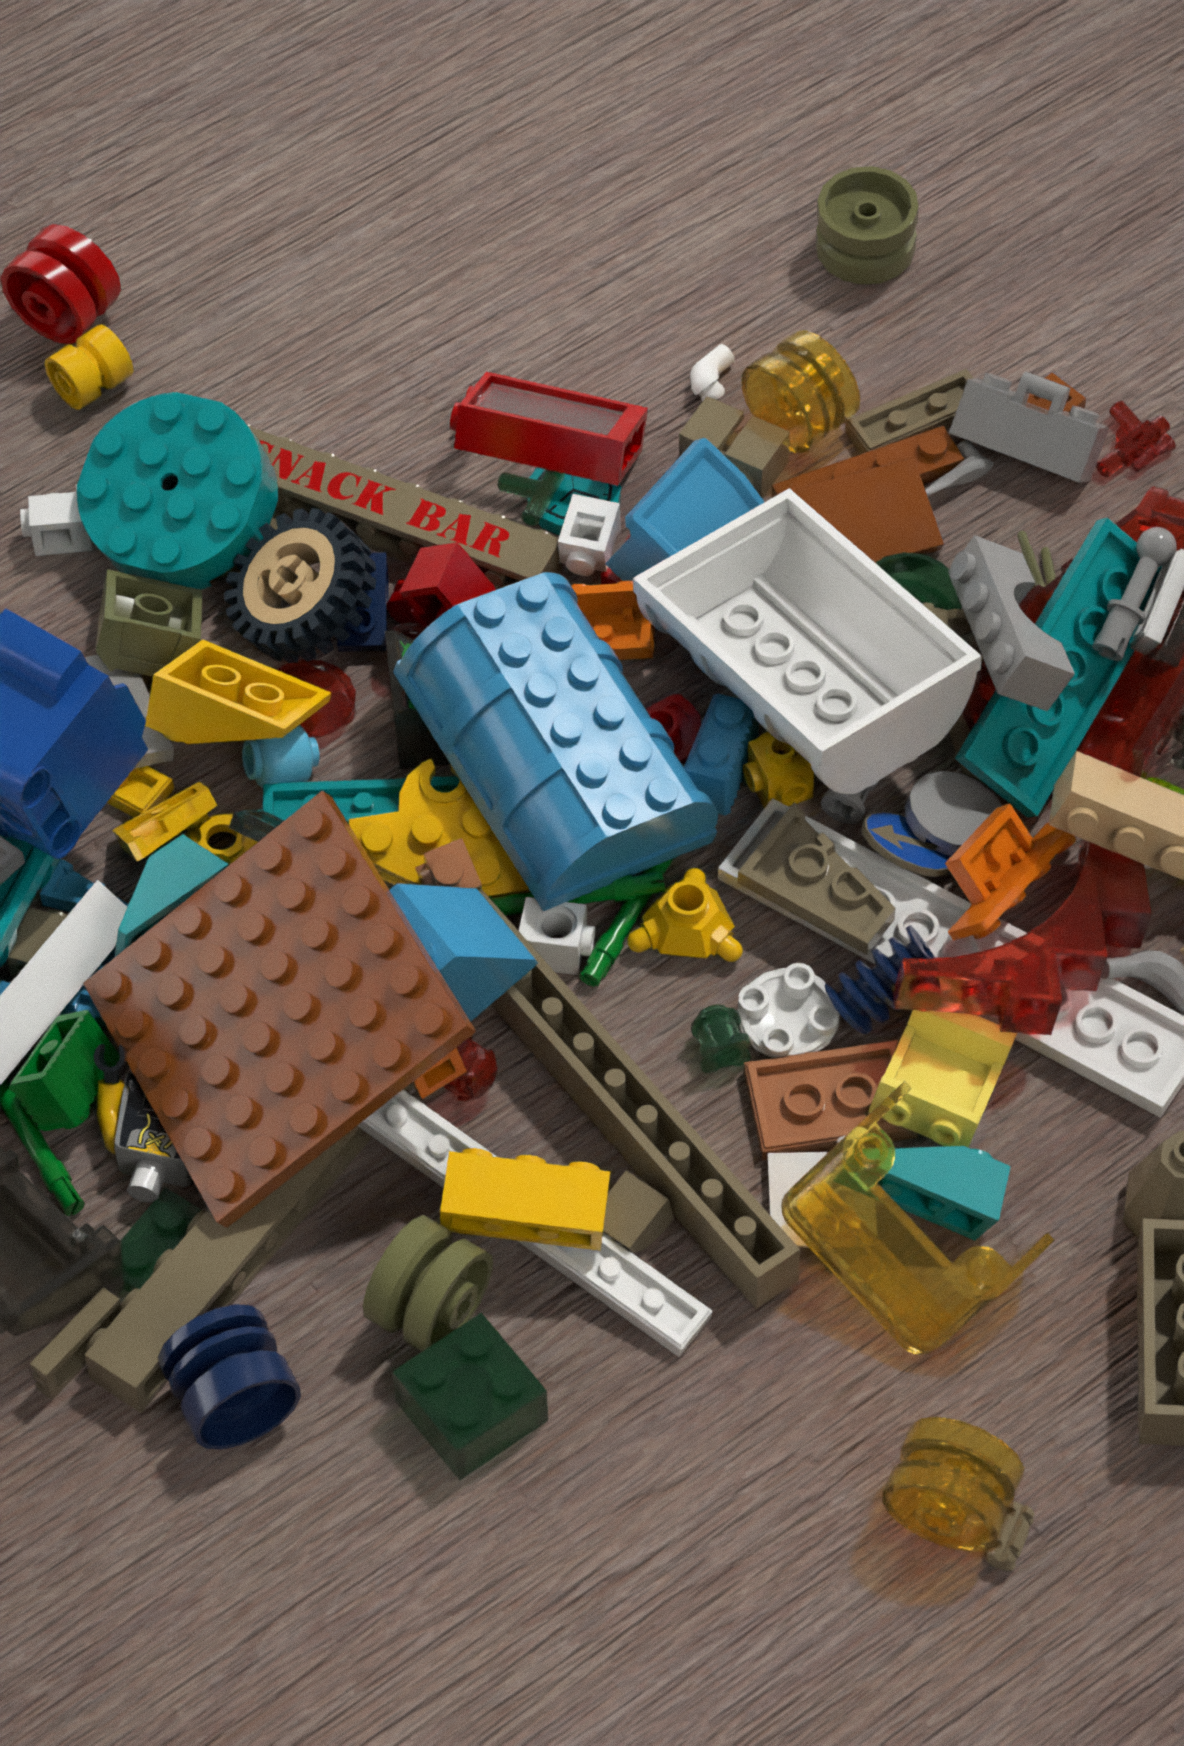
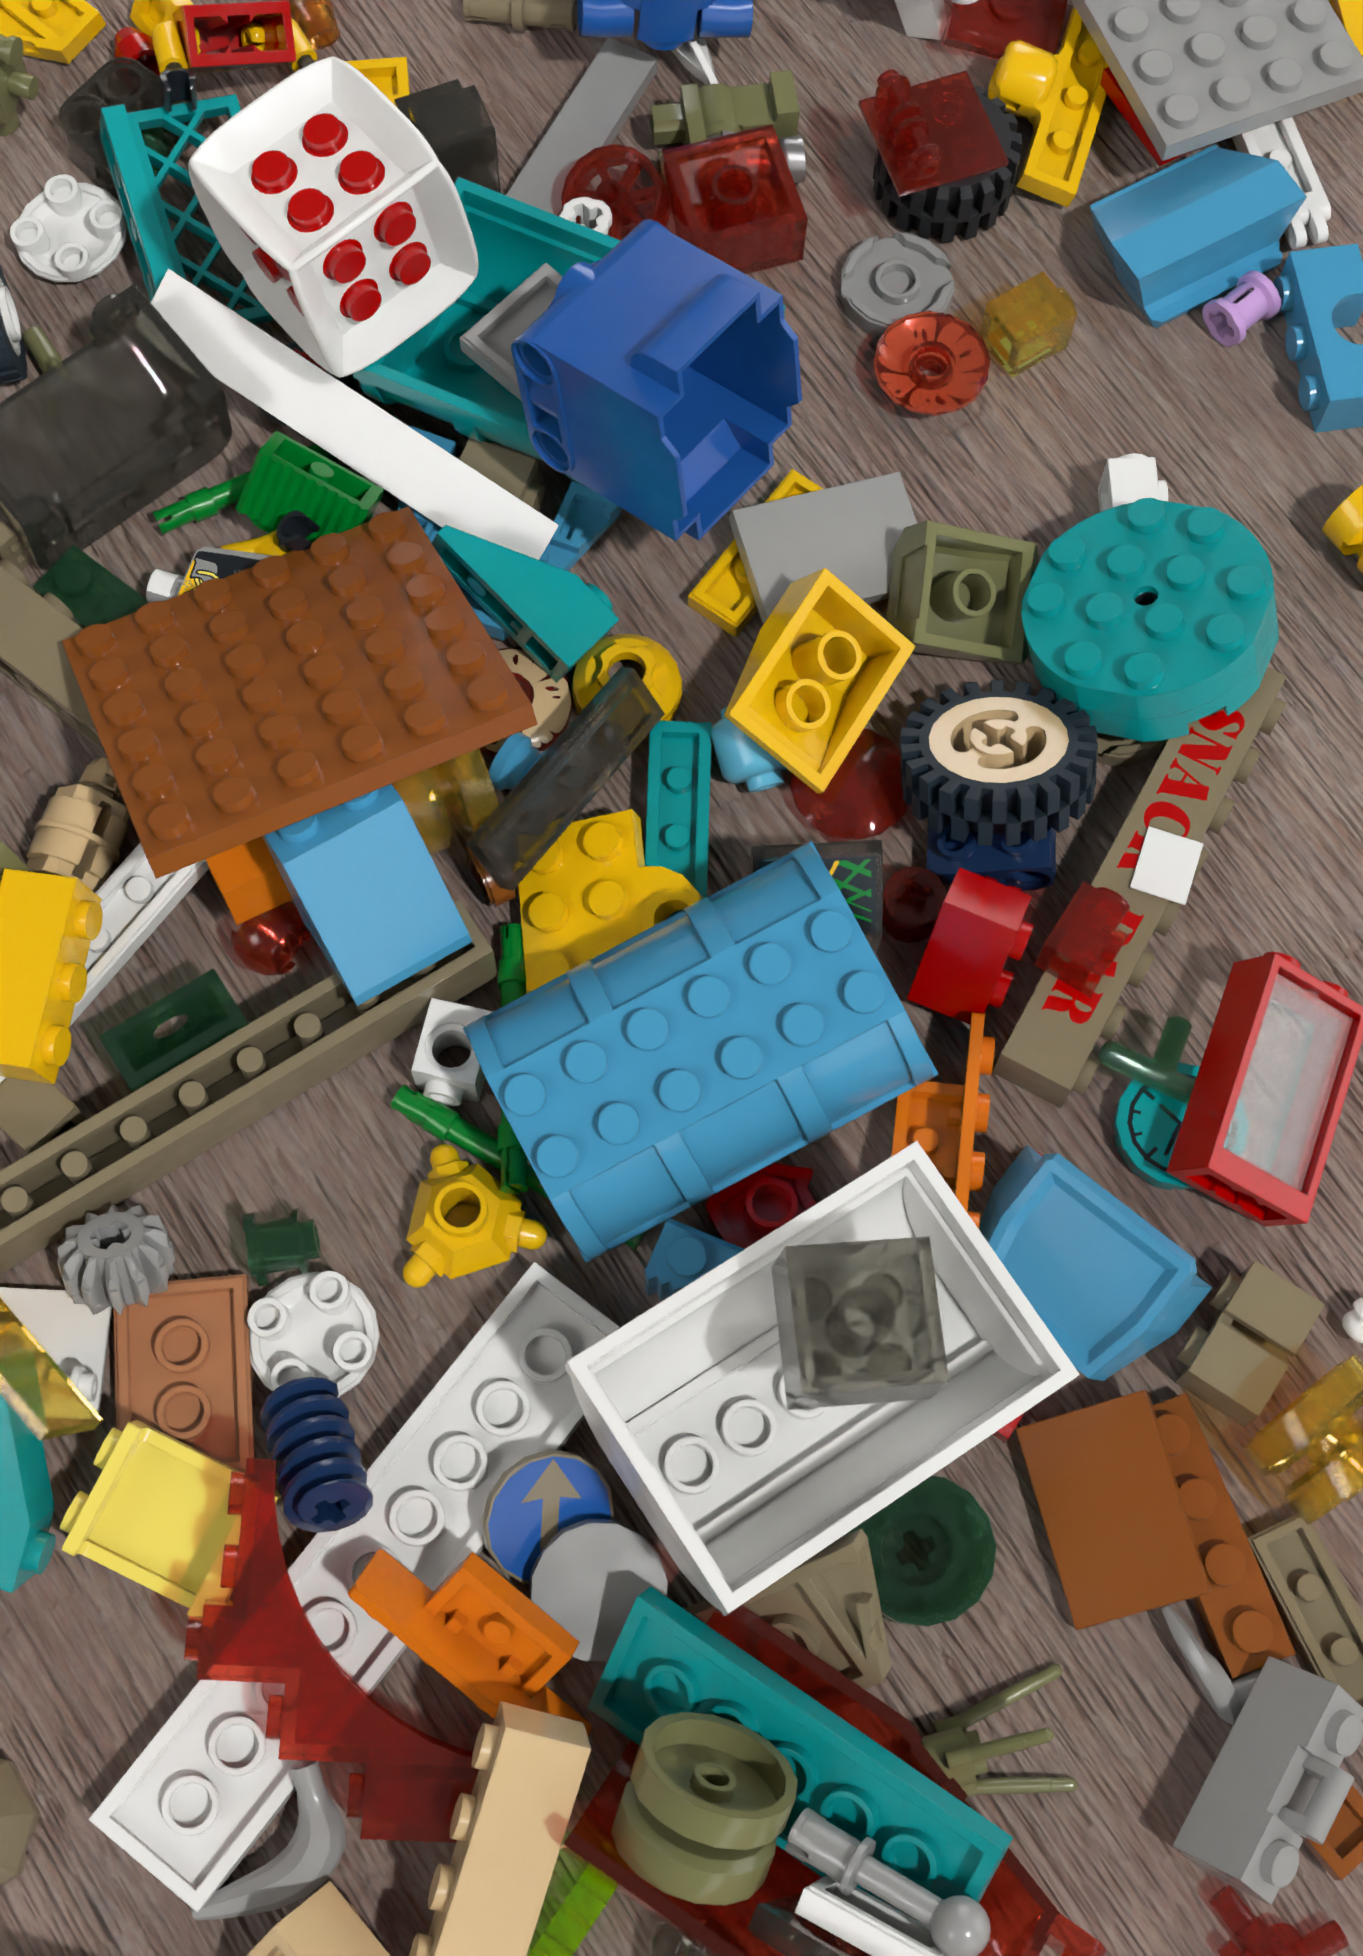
camera: 90 degrees right, 15 degrees up
yellow wing [112,782,218,862] -> none
nougat brick [415,838,482,890] -> none
white brick [558,494,621,576] -> none
dark tan wing [738,802,896,955] -> none
light grey arch [948,535,1075,711] -> none
none -> tan piece [26,757,130,893]
none -> light grey gear [57,1204,176,1316]
none -> clear green brick [99,968,248,1092]
none -> olive wheel [611,1712,798,1906]
none -> clear smoke brick [771,1236,949,1410]
none -> clear red brick [1035,881,1130,998]
none -> white sticker [1130,826,1203,905]

